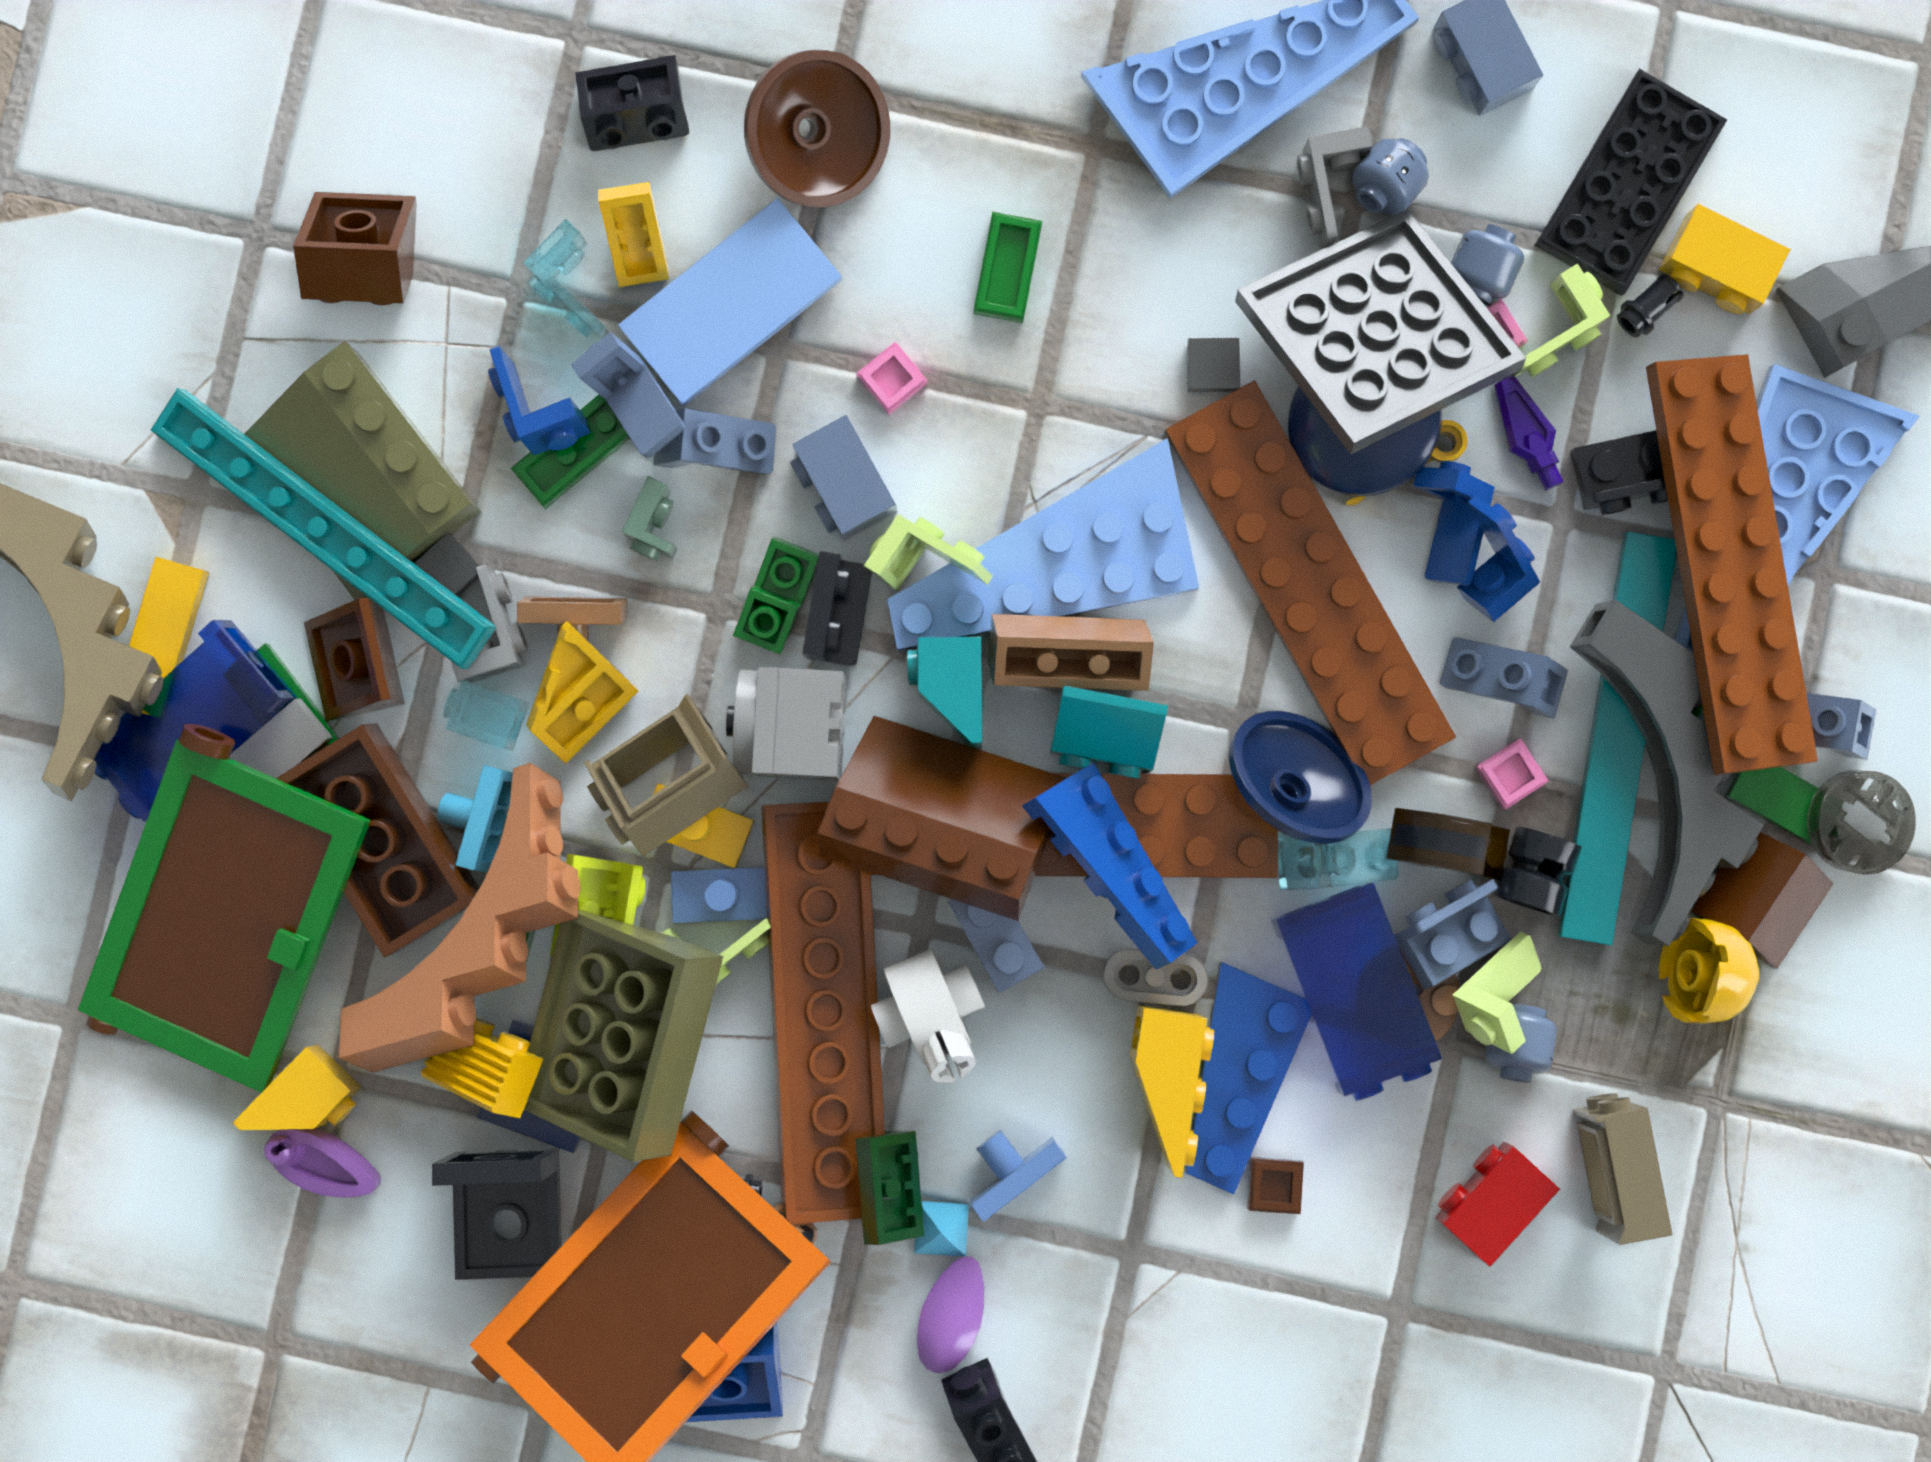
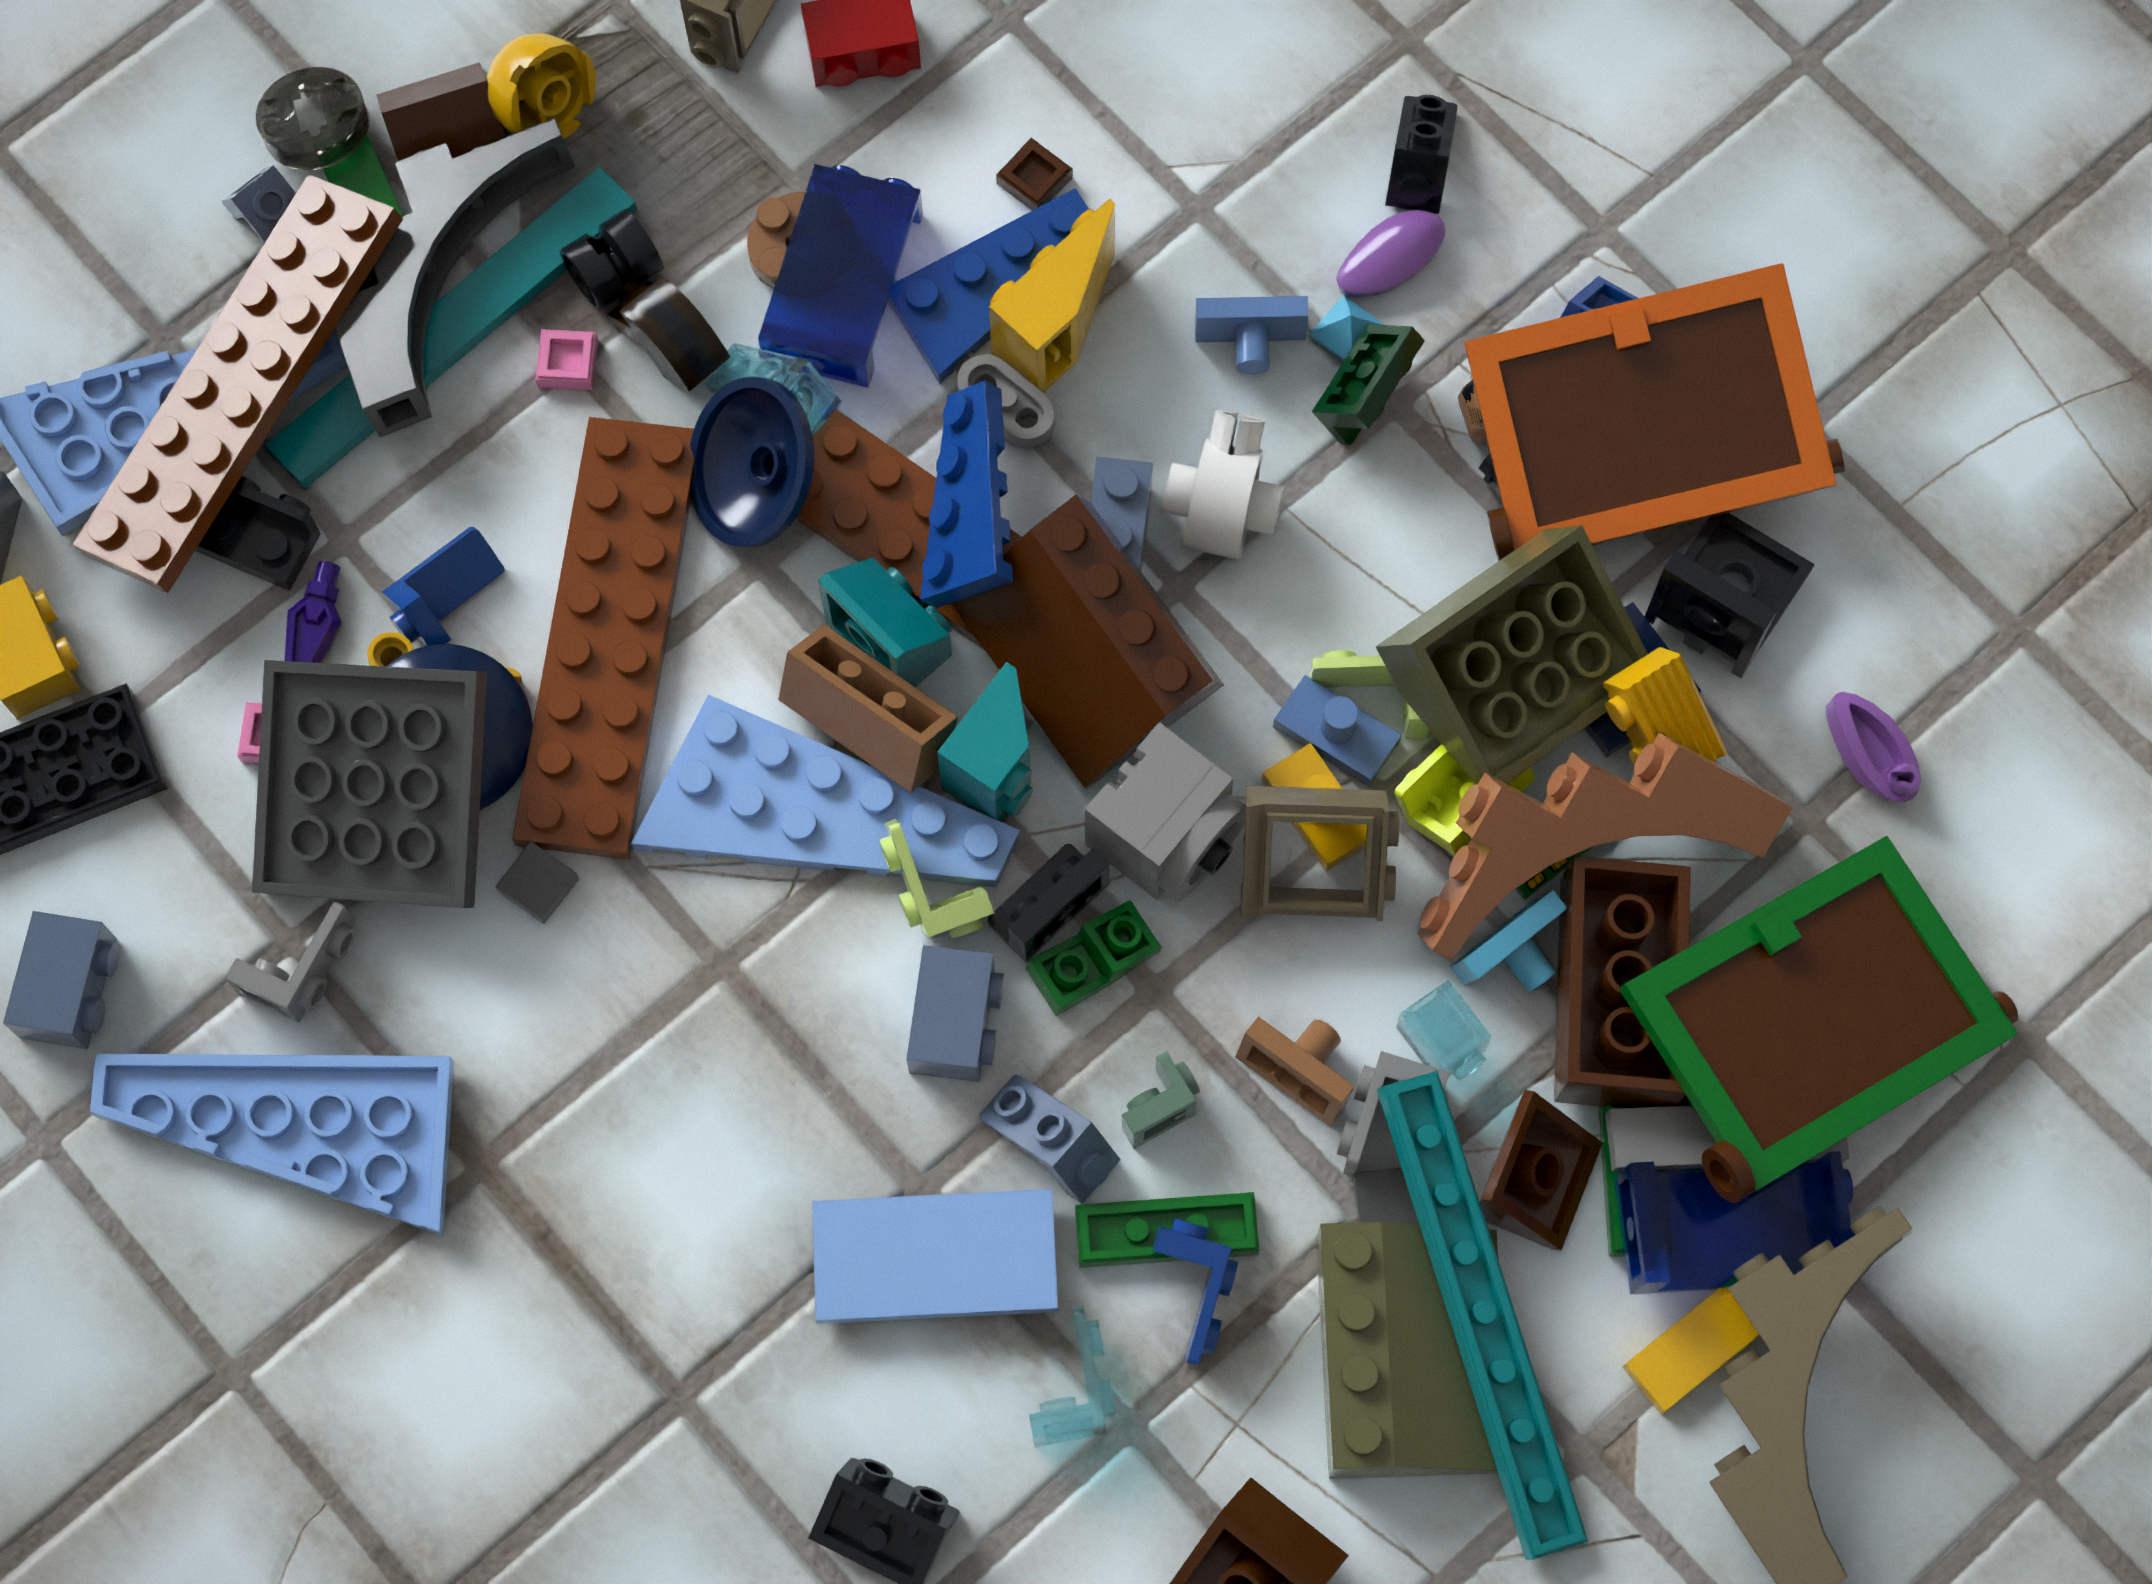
camera: 145 degrees left, 15 degrees down
yellow slope [233,1044,362,1130] -> none
yellow wing [526,621,639,764] -> none
sand blue bracket [571,332,685,458] -> none
yellow tile [598,182,669,287] -> none
reddish brown dish [744,50,890,207] -> none
dark orange plate [761,802,885,1224] -> none
bright pink tile [856,342,928,416] -> none
green tile [973,211,1042,323] -> none
sand blue head [1352,138,1429,215] -> none
sand blue bracket [1393,879,1512,990] -> none
sand blue bracket [1440,637,1568,719] -> none
sand blue head [1450,224,1524,305] -> none
yellowish green bracket [1453,932,1541,1054] -> none
blue bracket [1457,496,1540,622] -> none
sand blue head [1485,1004,1557,1083] -> none
yellowish green bracket [1512,263,1611,378] -> none
black pin [1617,274,1684,338] -> none

